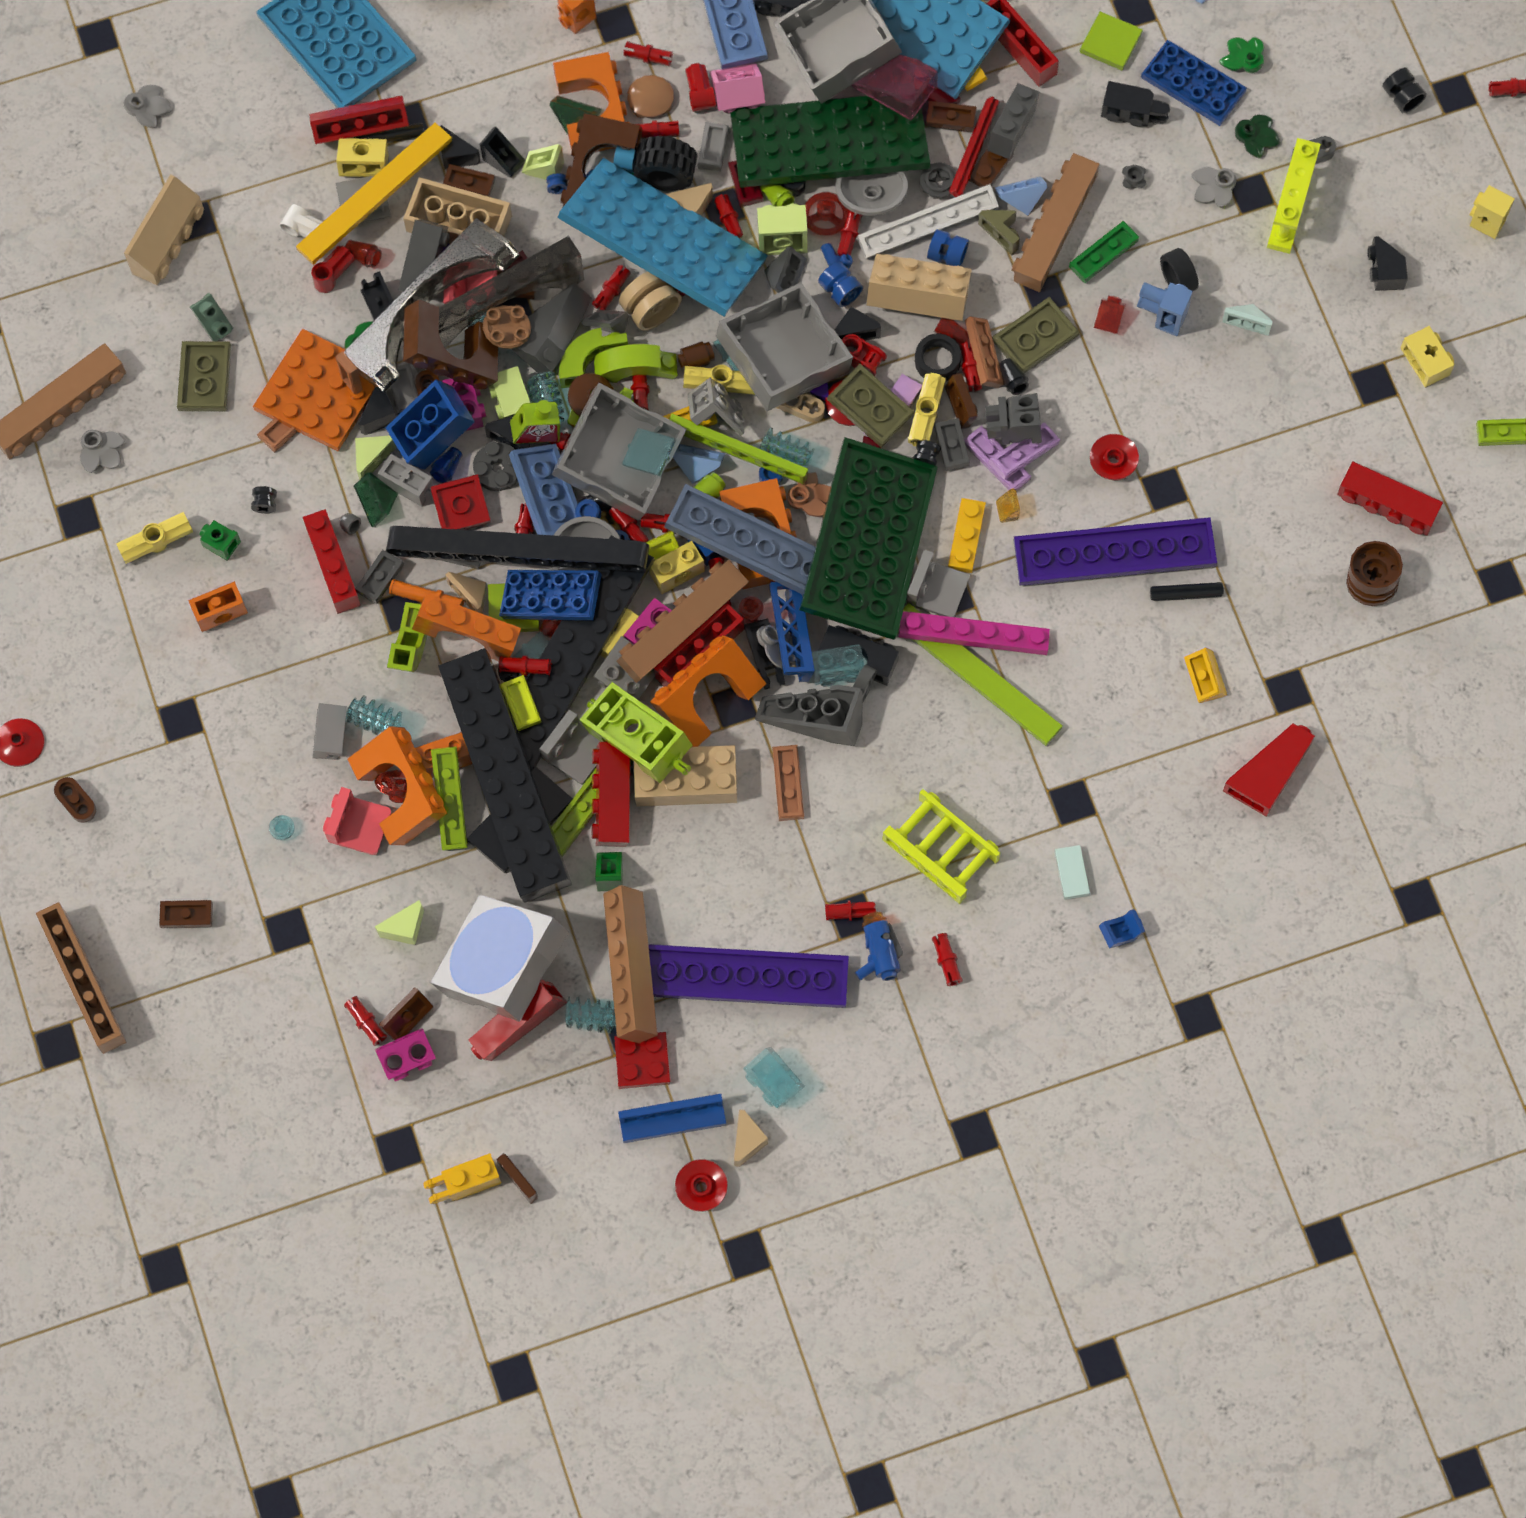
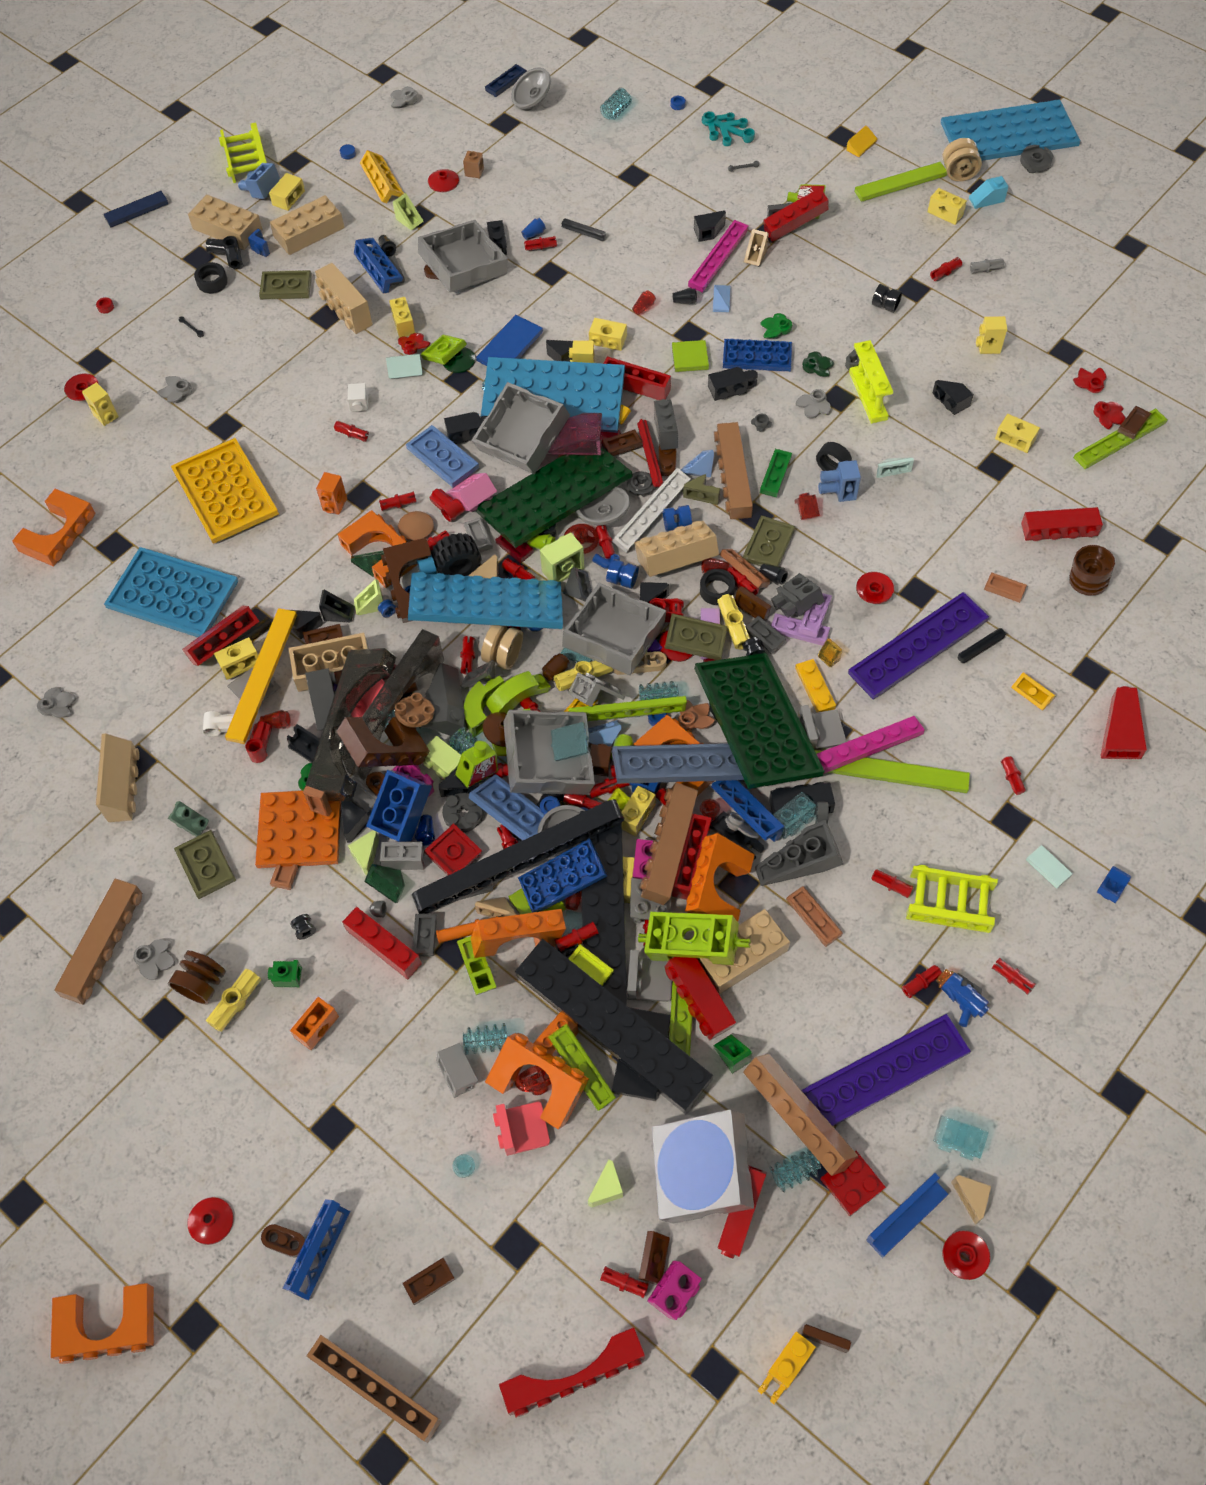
camera: 30 degrees left, 10 degrees down
none -> reddish brown wheel [167,950,226,1005]
none -> blue fence [282,1199,351,1301]
none -> red arch [499,1327,645,1418]
none -> reddish brown brick [590,744,612,777]
none -> red axle [871,869,914,898]
none -> nougat tile [984,572,1027,603]
none -> red axle [1000,756,1026,795]

